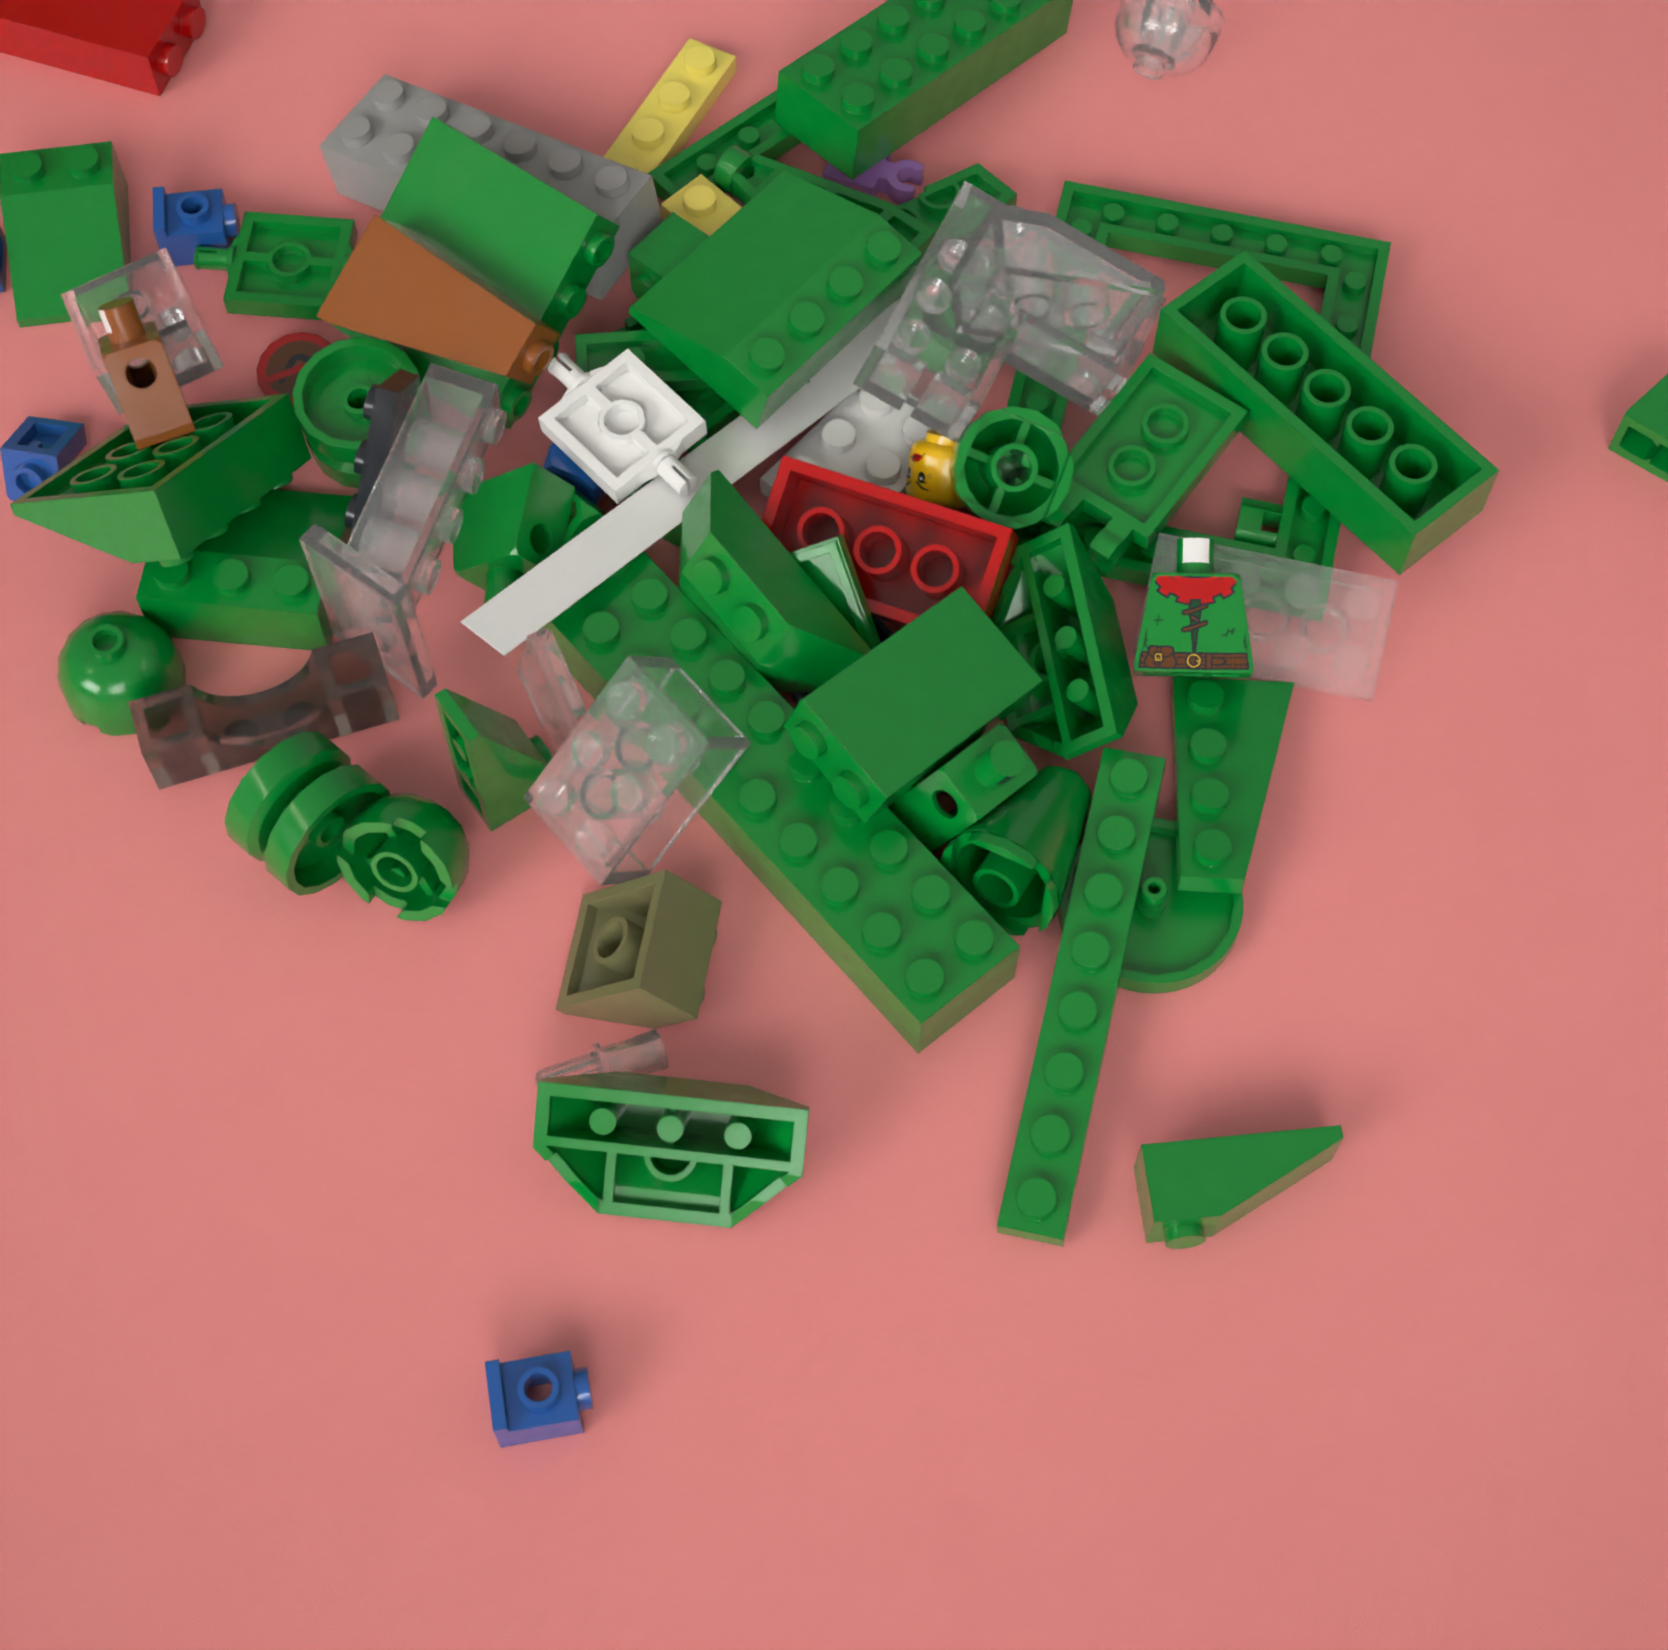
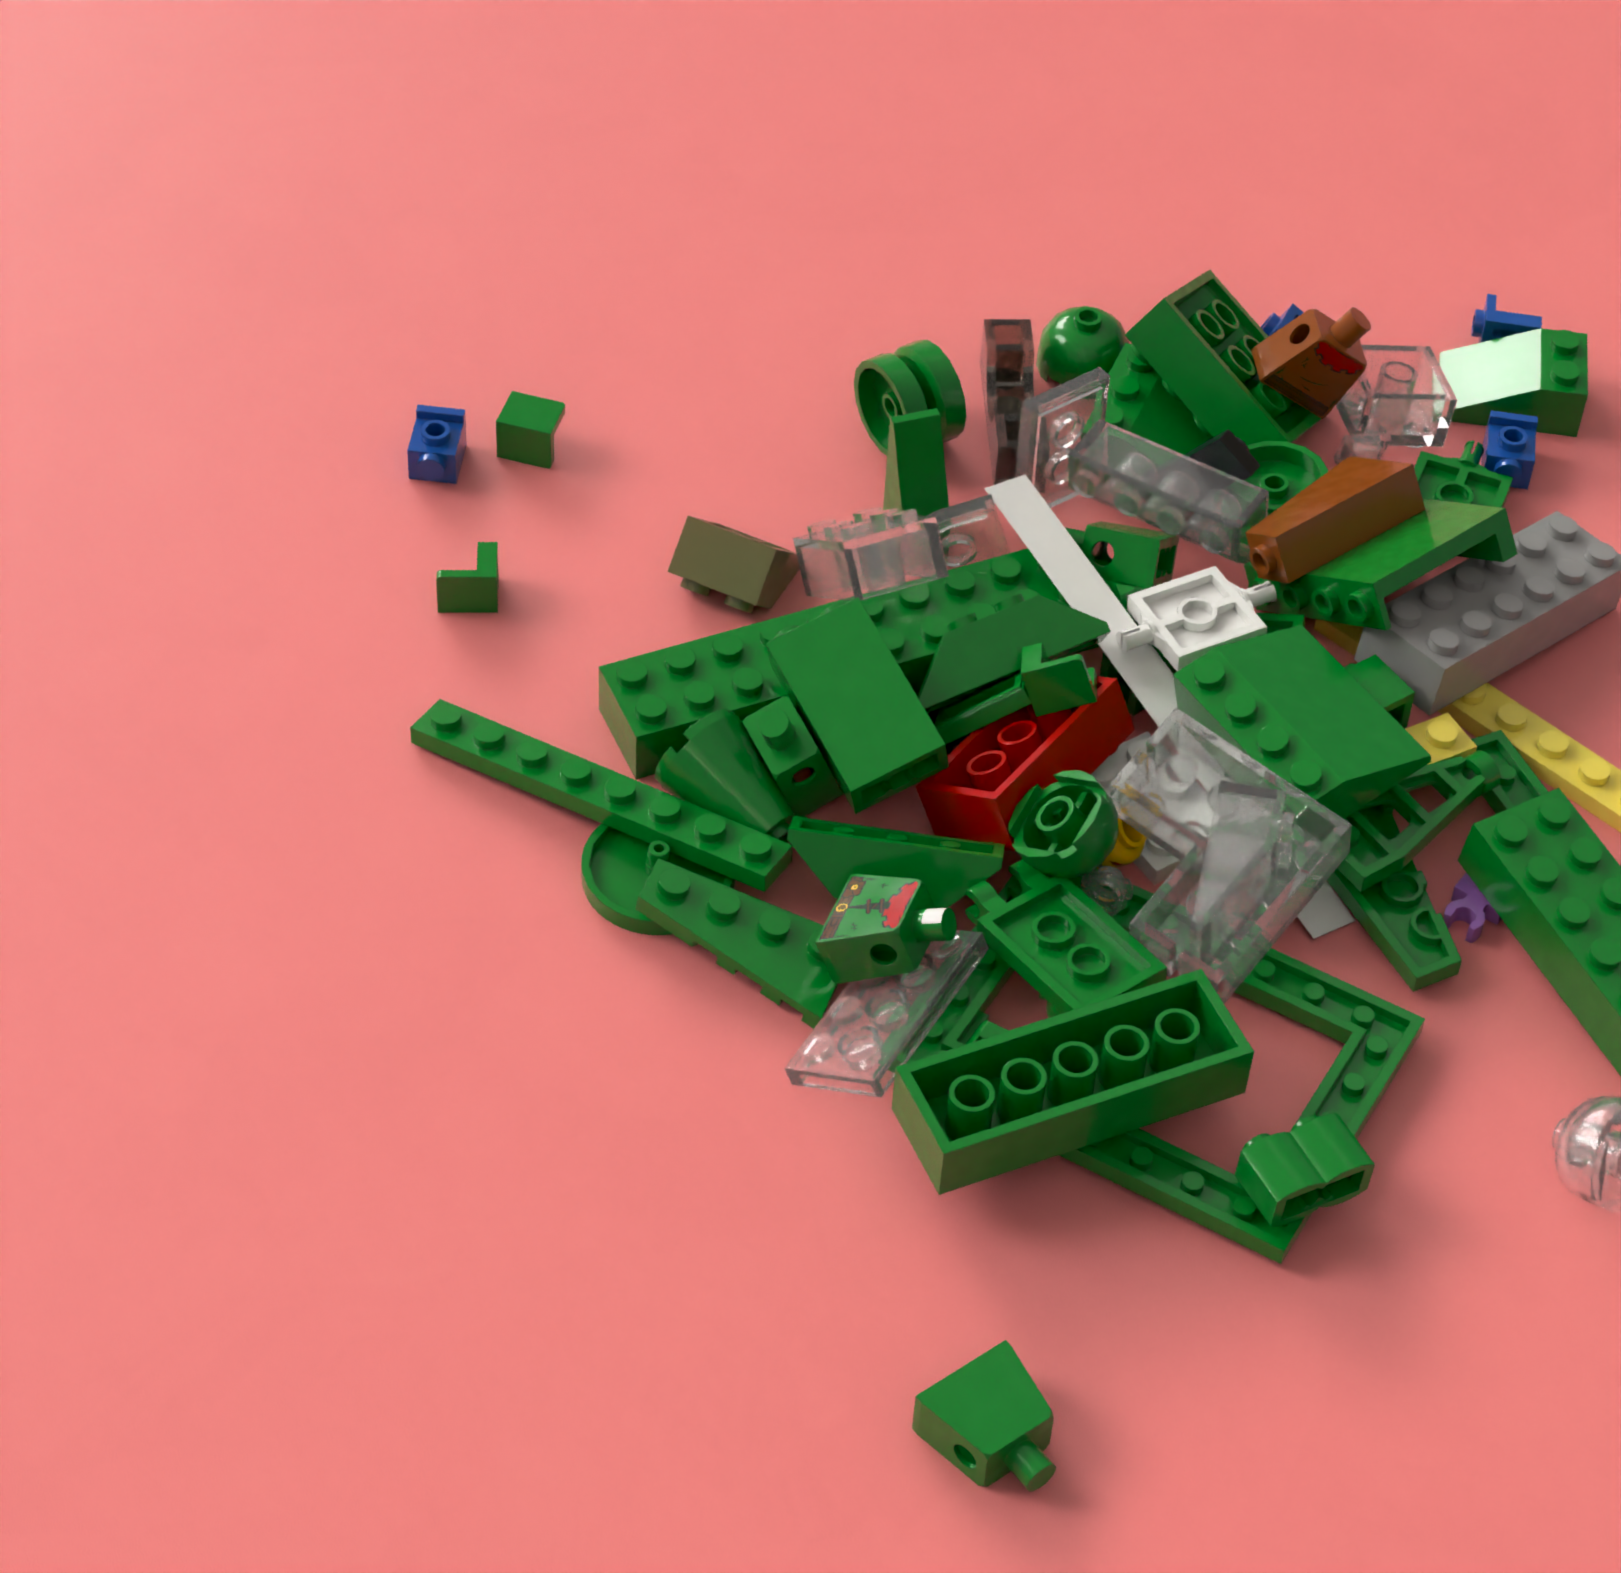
camera: 105 degrees right, 15 degrees down
green cylinder [337,793,469,921] -> none
green wedge [533,1071,810,1228] -> none
clear axle [535,1028,669,1088] -> none
green slope [1134,1125,1343,1249] -> none
none -> green panel [436,542,499,613]
none -> green panel [496,391,565,469]
none -> green panel [1021,642,1097,717]
none -> green brick [1235,1114,1375,1227]
none -> clear slope [1334,433,1392,465]

